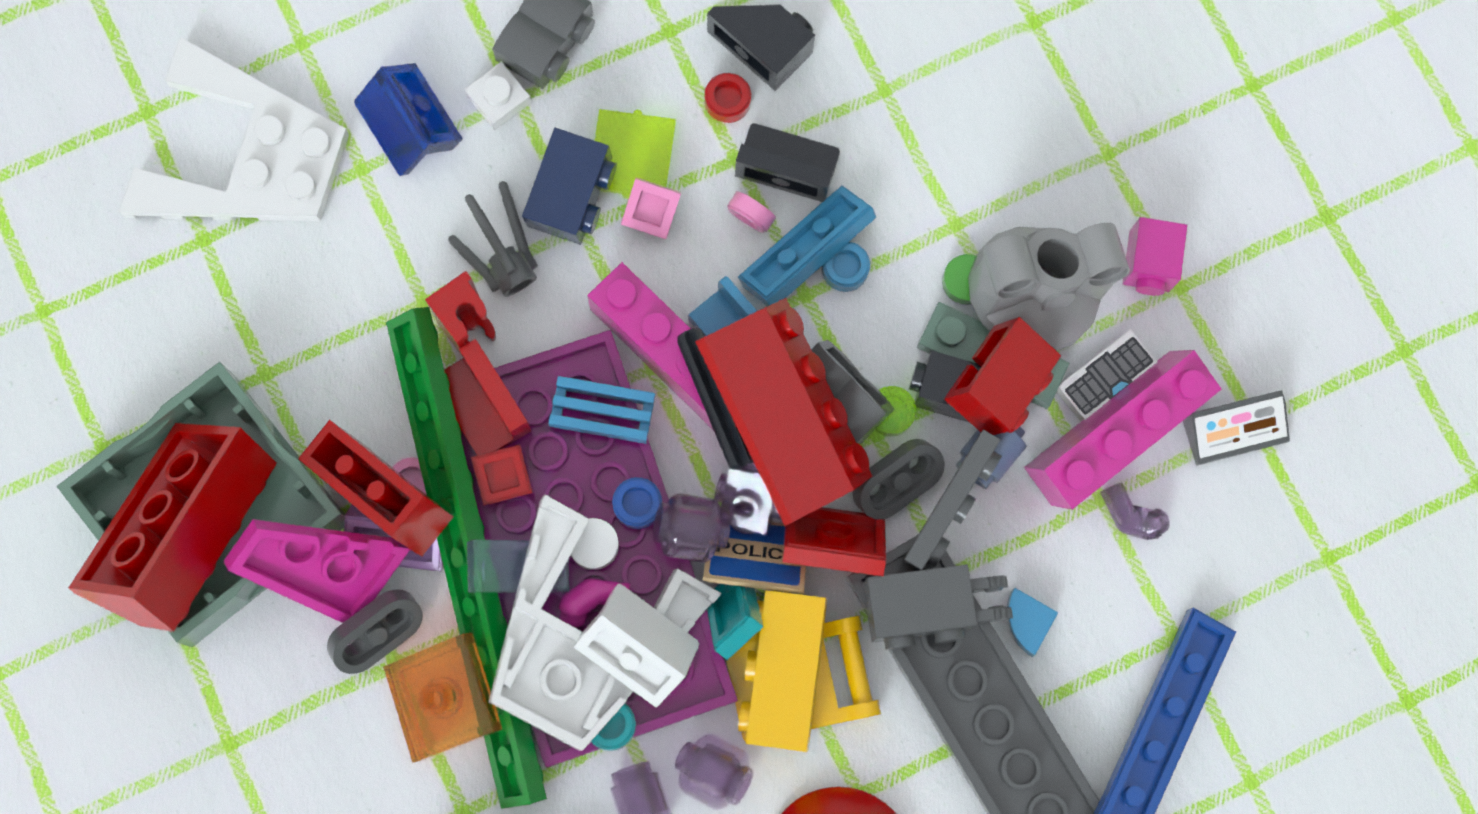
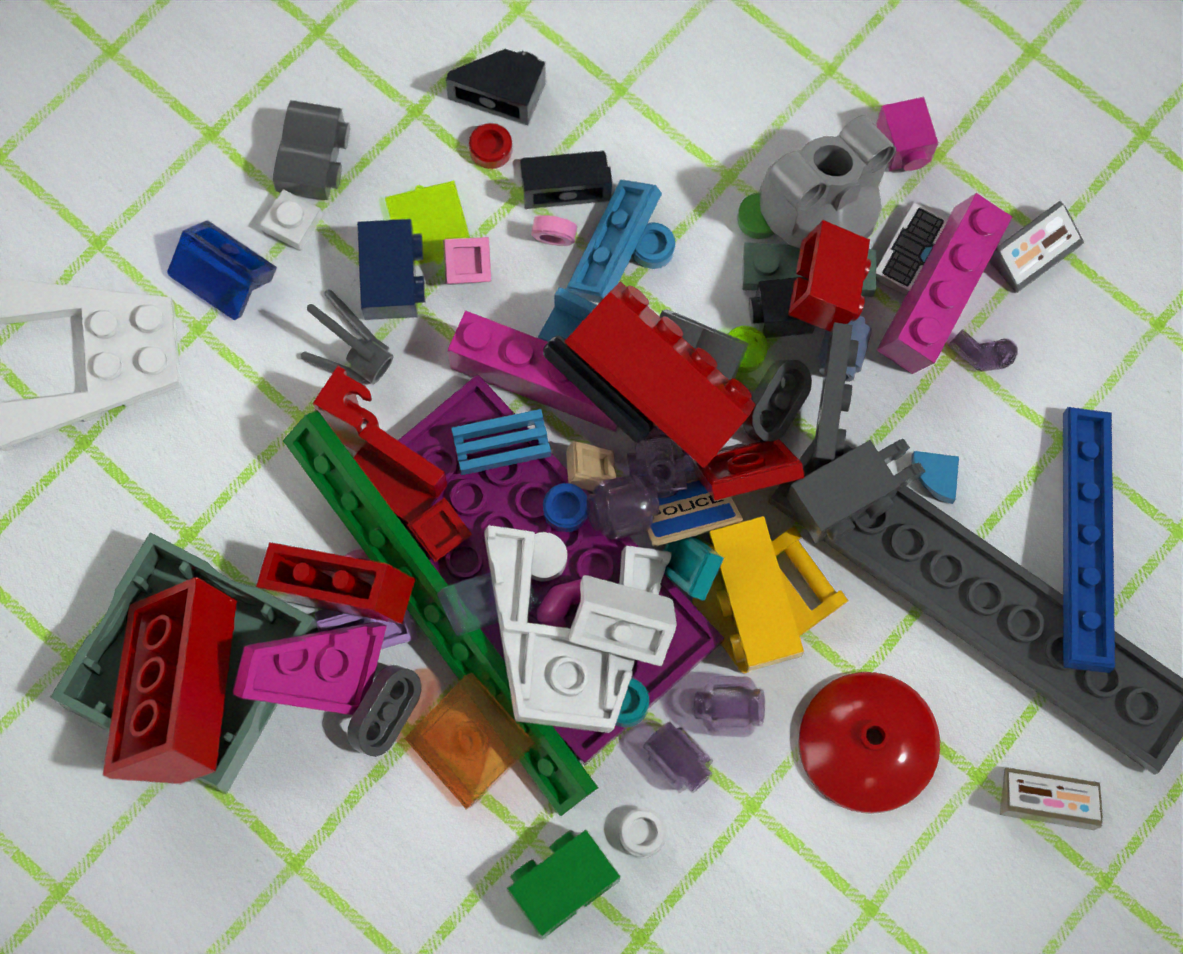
camera: 20 degrees left, 5 degrees down
none -> tan tile [566,441,617,496]

